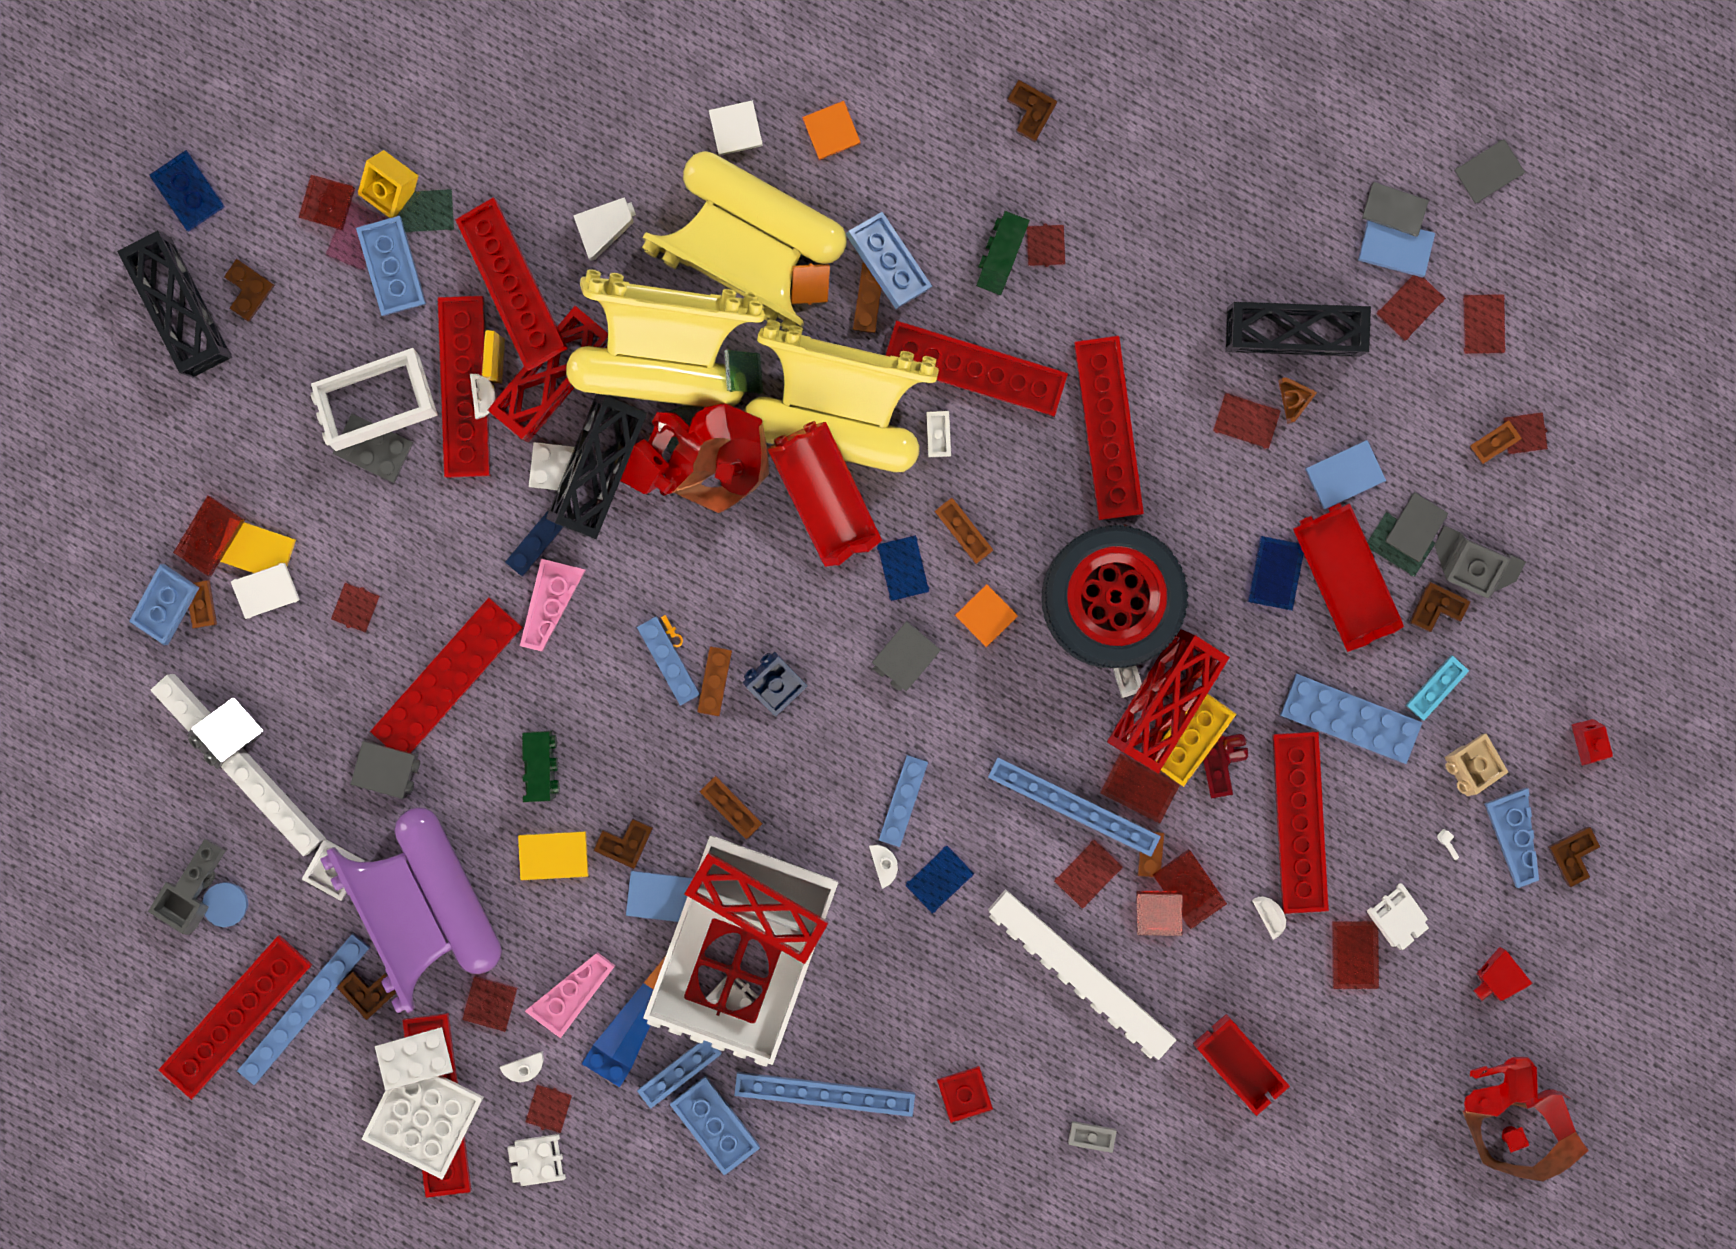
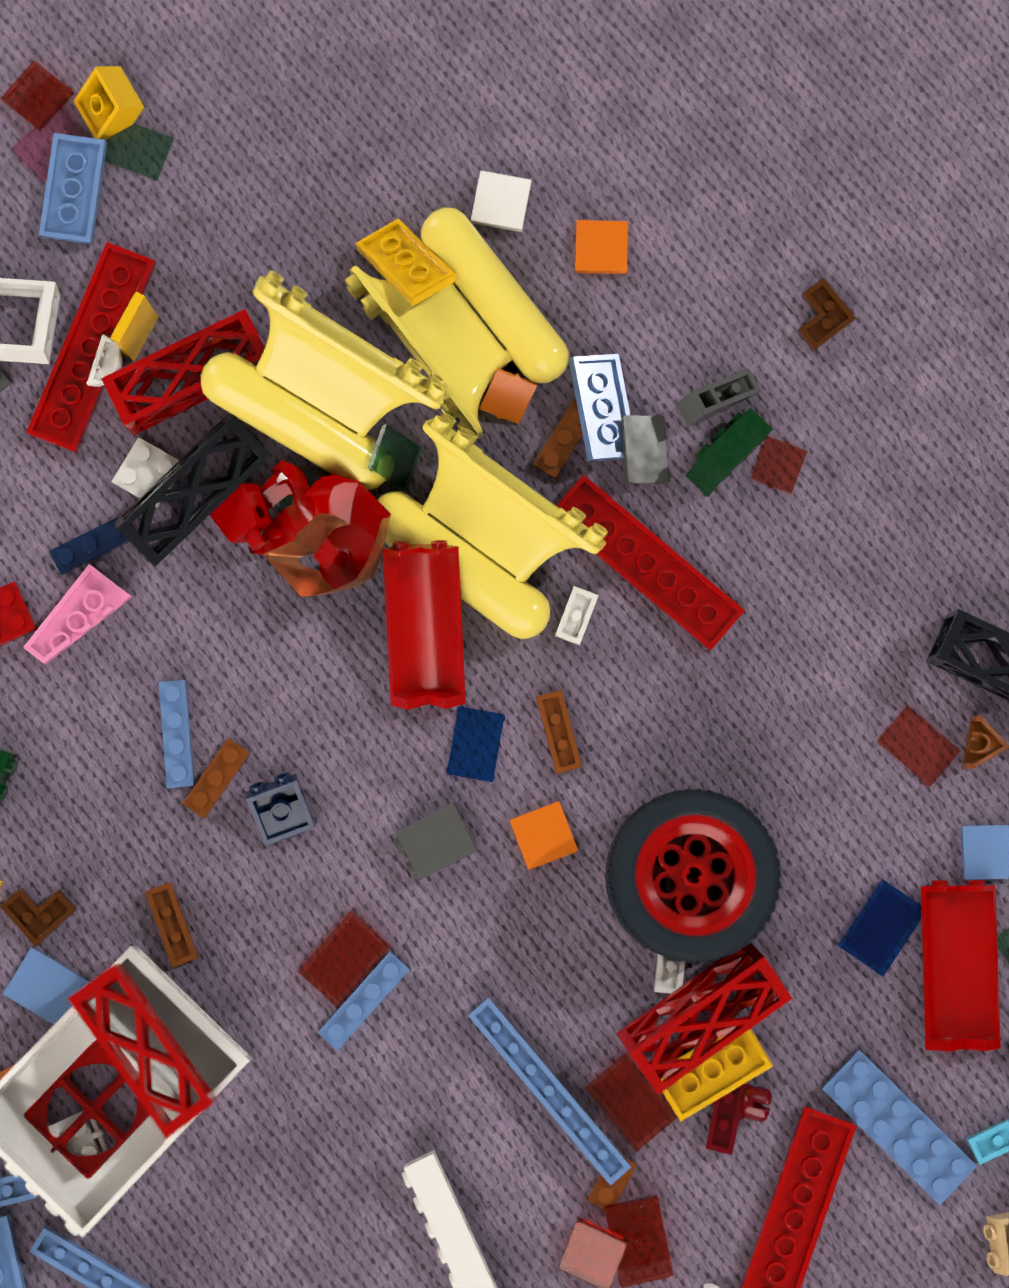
camera: 25 degrees right, 5 degrees down
red plate [455,197,568,371] -> none
white slope [573,197,636,261] -> none
light orange hand [661,615,683,647] -> none
white plate [869,844,898,889] -> none
clear blue piece [905,845,974,914] -> none
clear red piece [1054,840,1123,909] -> none
red plate [1074,336,1144,520] -> none
none -> clear red tile [297,910,391,1007]
none -> yellow tile [355,218,457,306]
none -> piece [621,415,670,484]
none -> dark grey slope [676,369,761,427]

